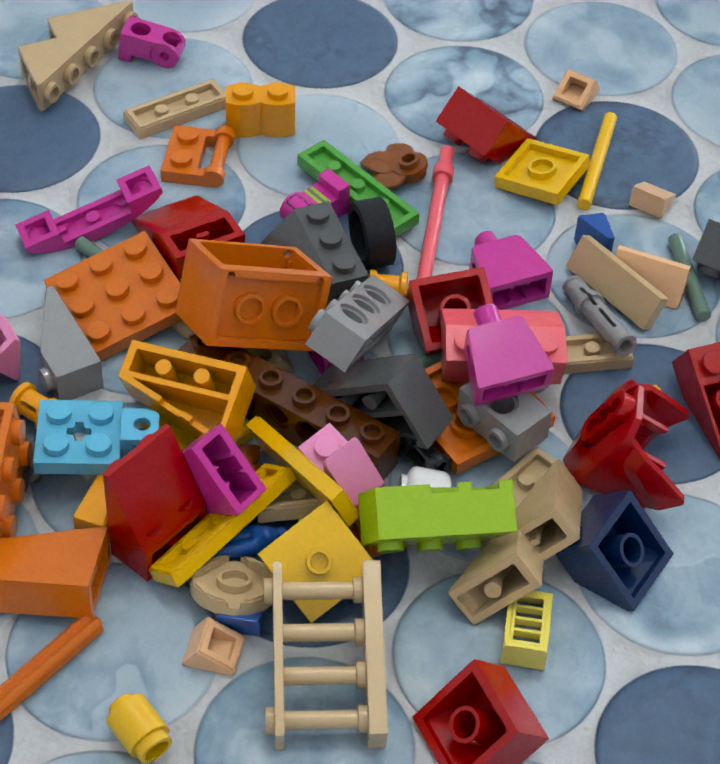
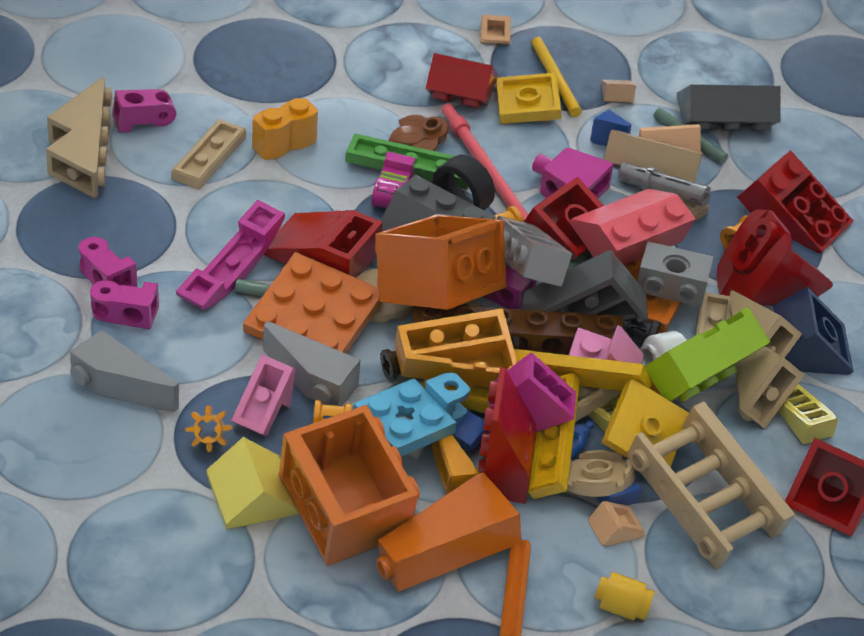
camera: 35 degrees left, 5 degrees down
orange plate [160,125,236,188] -> none
dark pink torso [464,304,554,406] -> none

